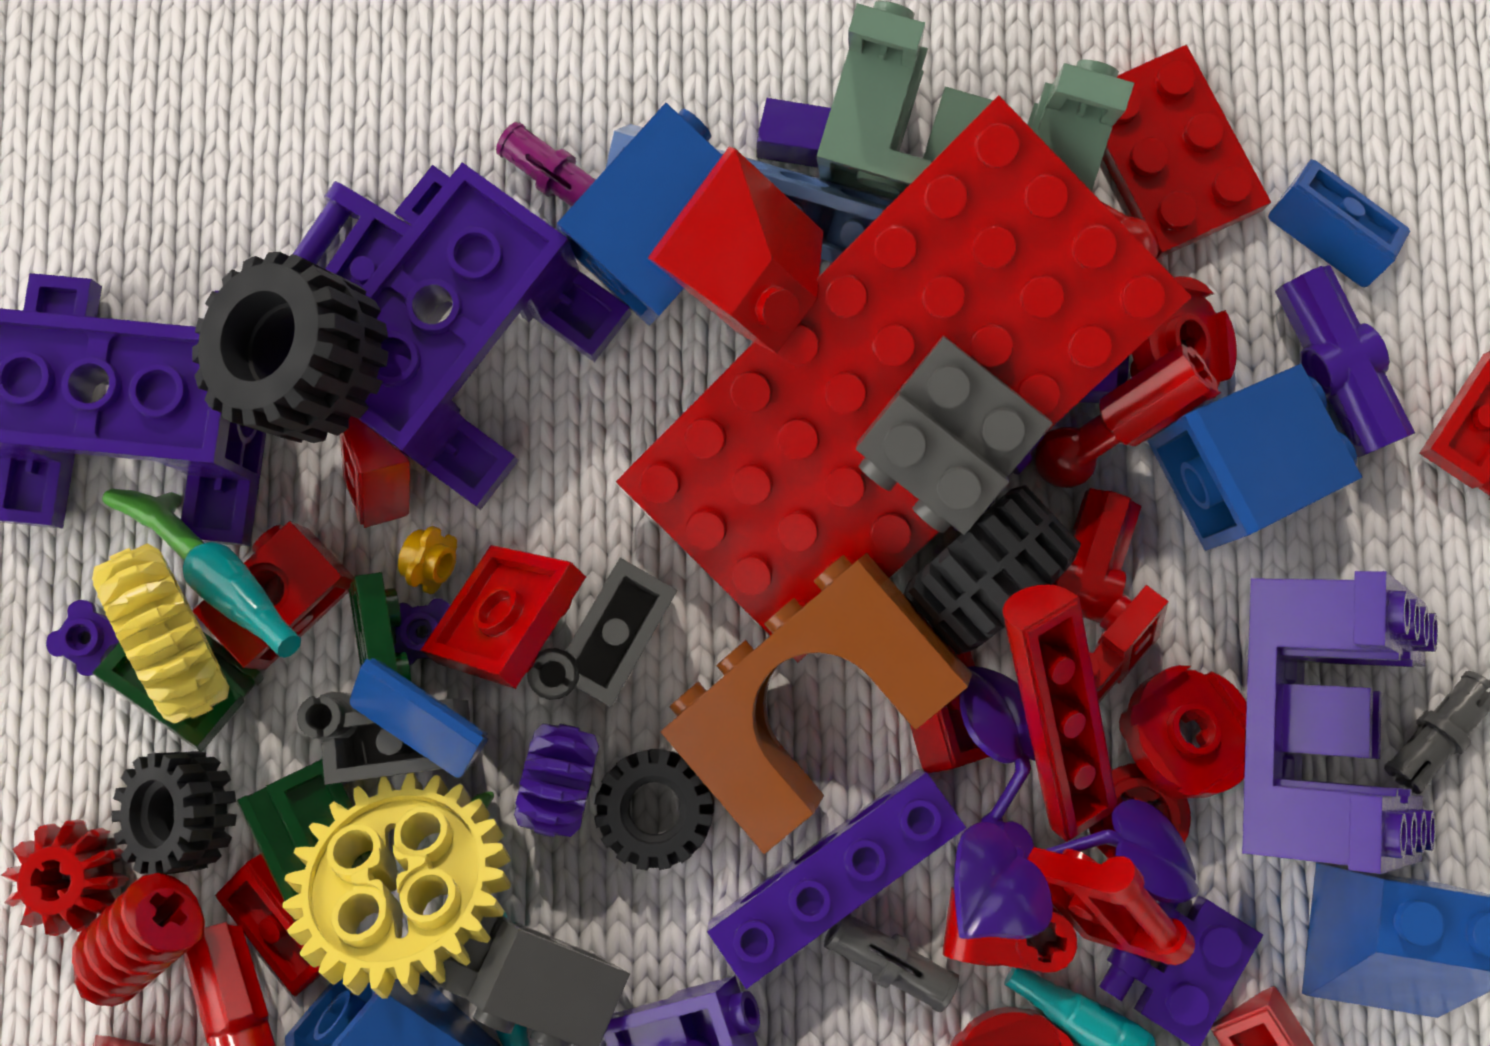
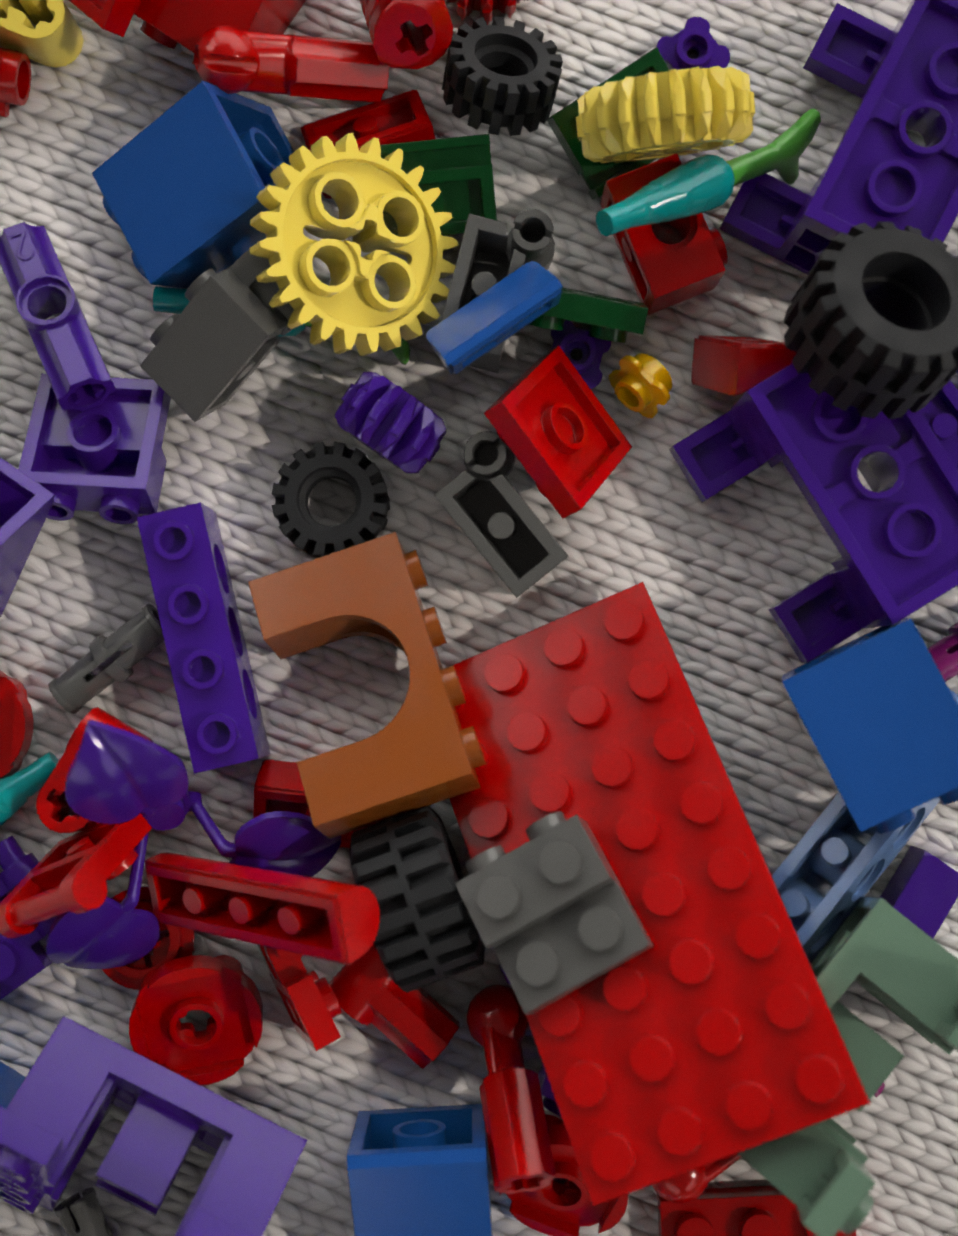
camera: 110 degrees right, 5 degrees up
red slope [648,146,823,354] -> none

